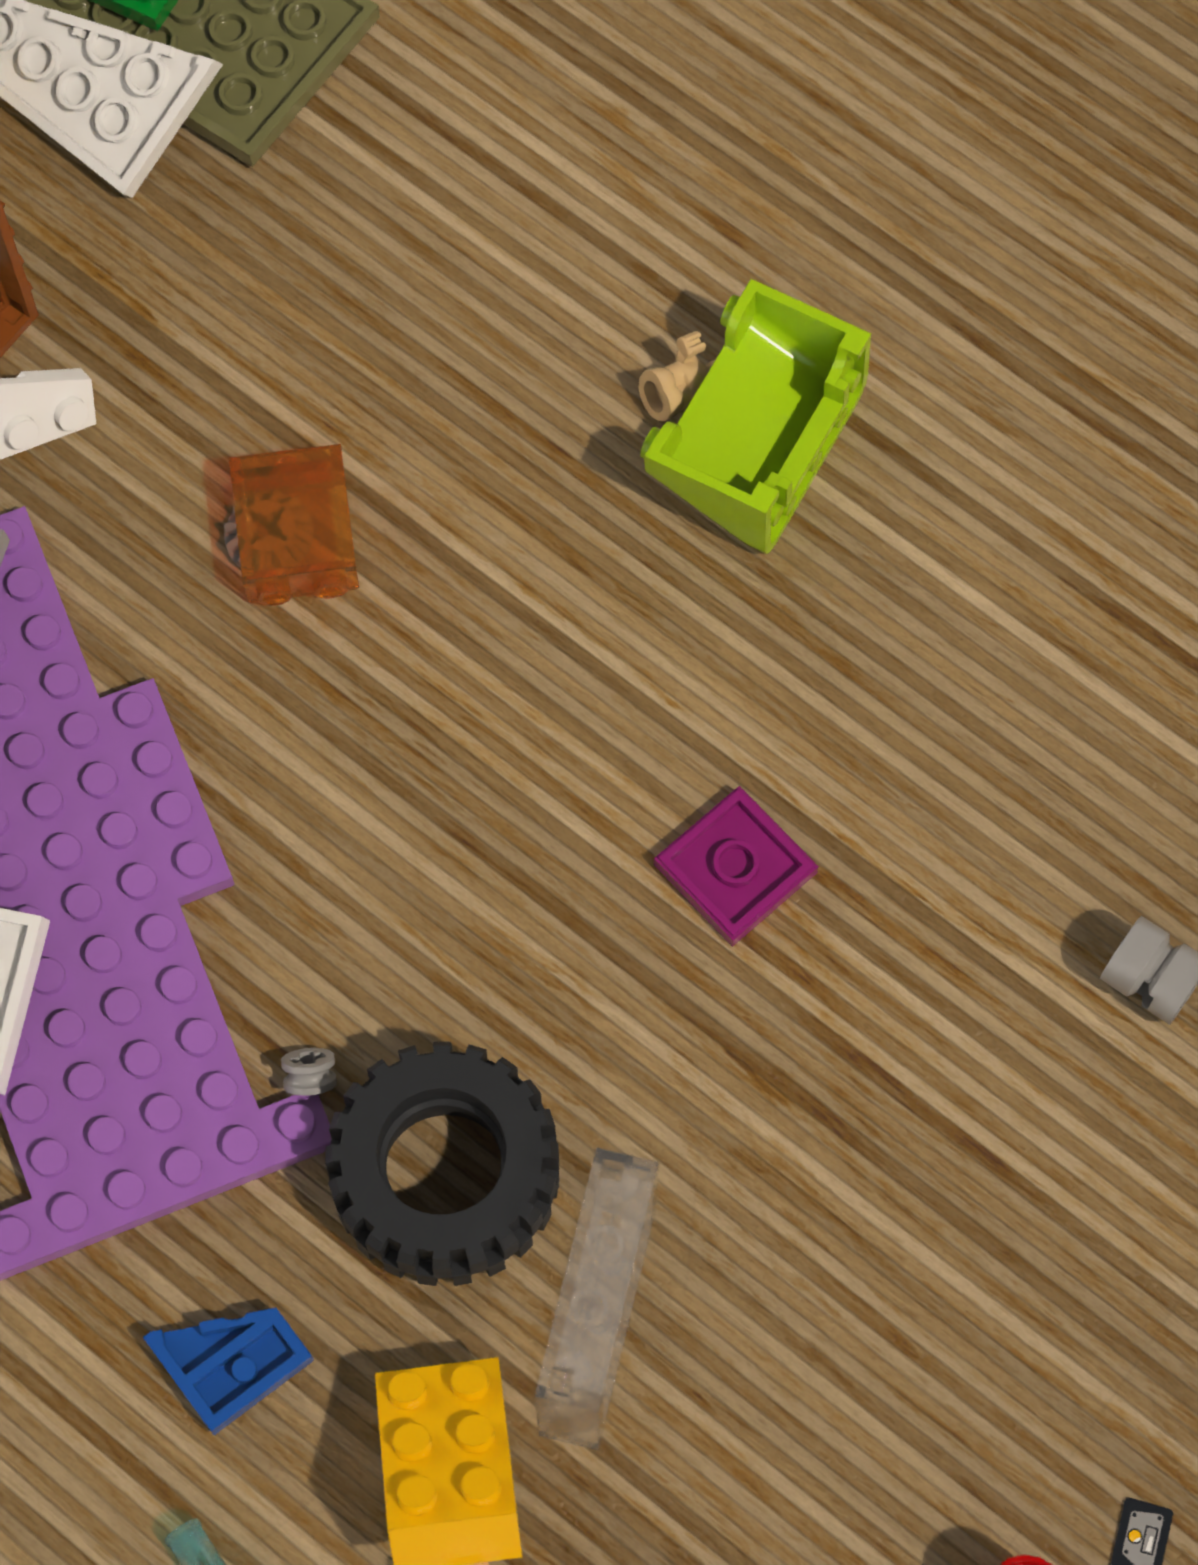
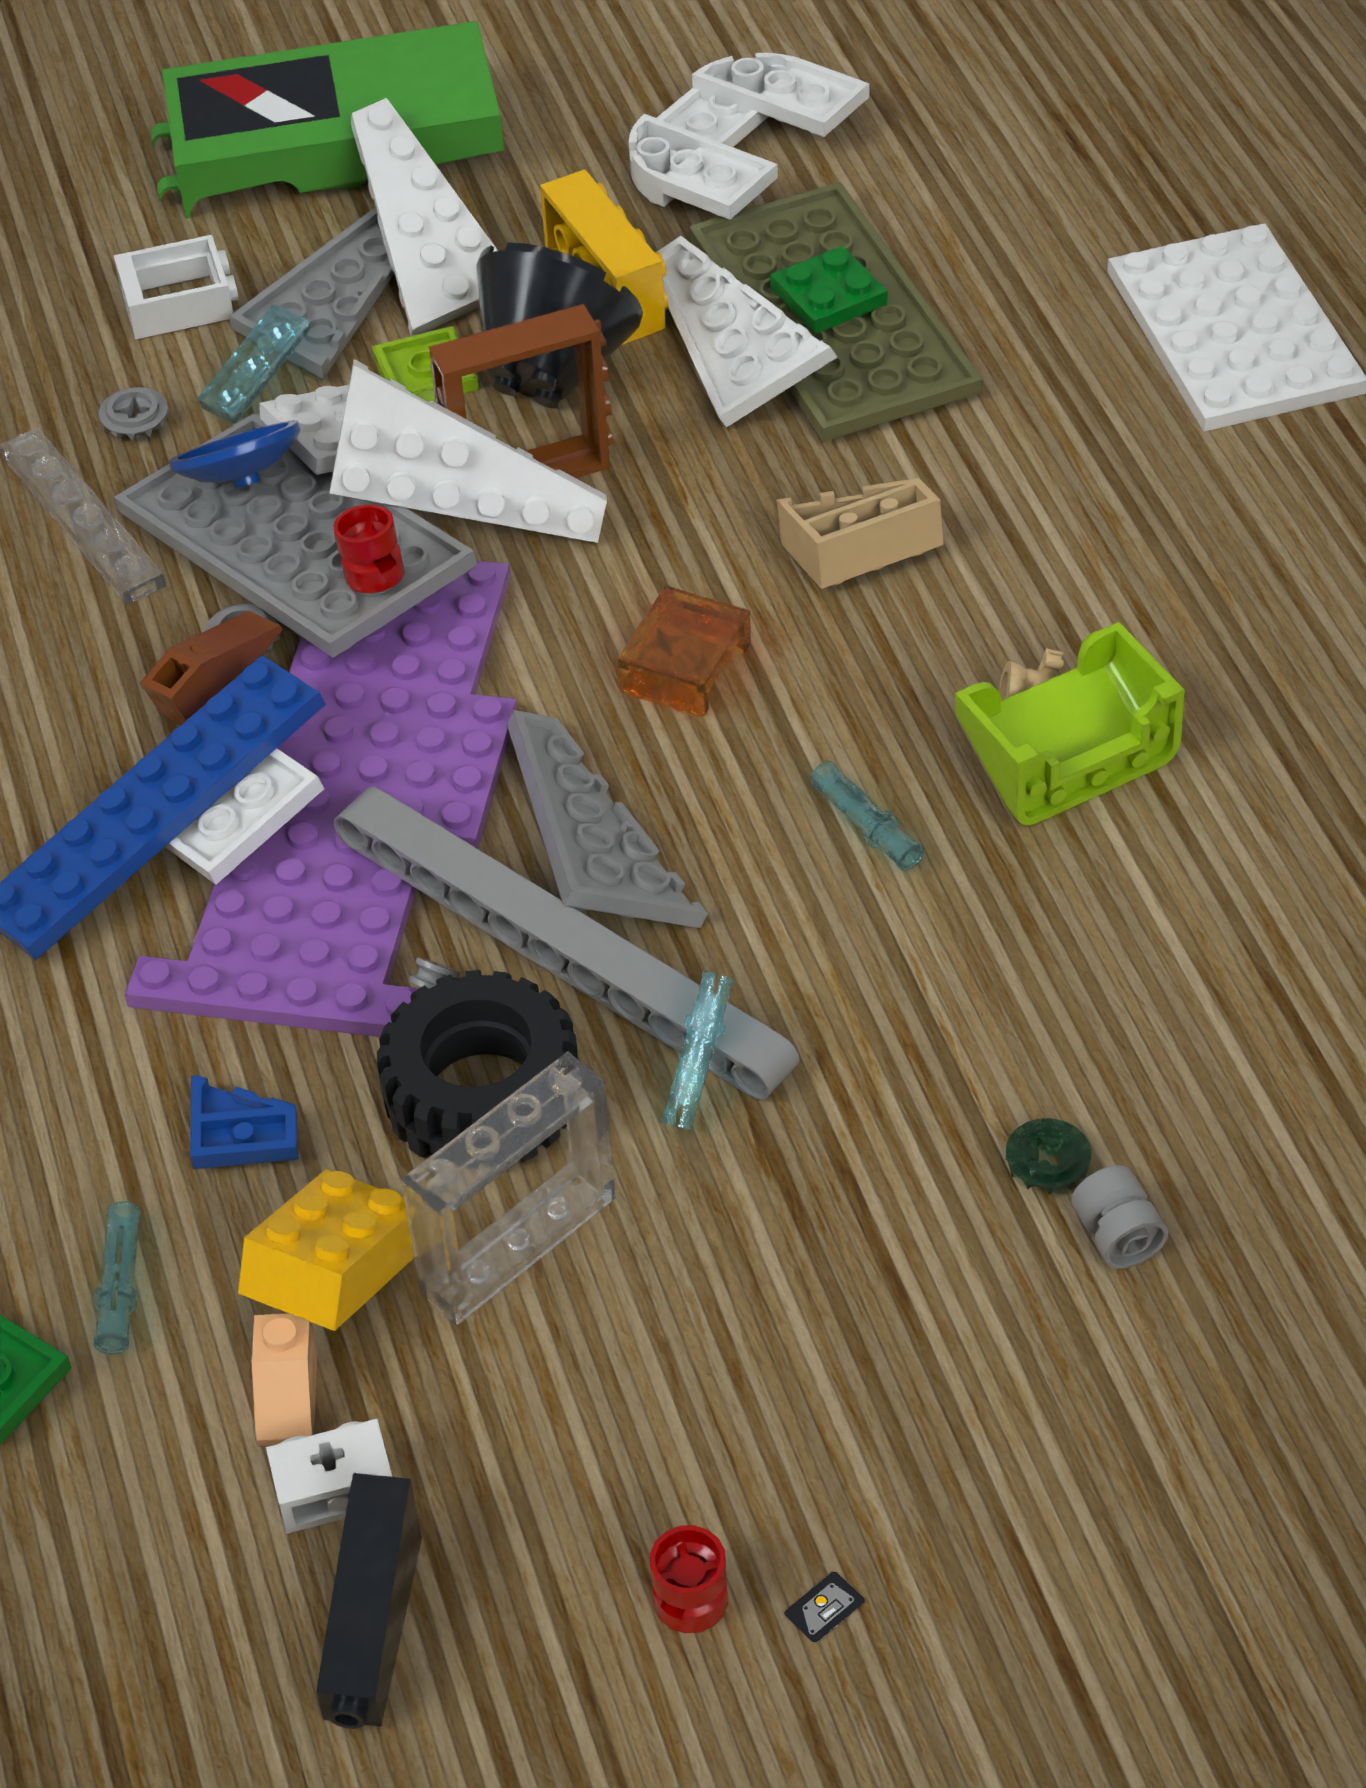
camera: 35 degrees right, 20 degrees down
magenta tile [654,786,819,947] -> none
none -> light grey beam [334,787,799,1100]
none -> light grey wing [507,710,708,928]
none -> clear light blue pin [660,971,735,1131]
none -> tan wedge [777,478,944,589]
none -> clear light blue pin [810,761,924,871]
none -> clear green gear [1005,1118,1091,1195]

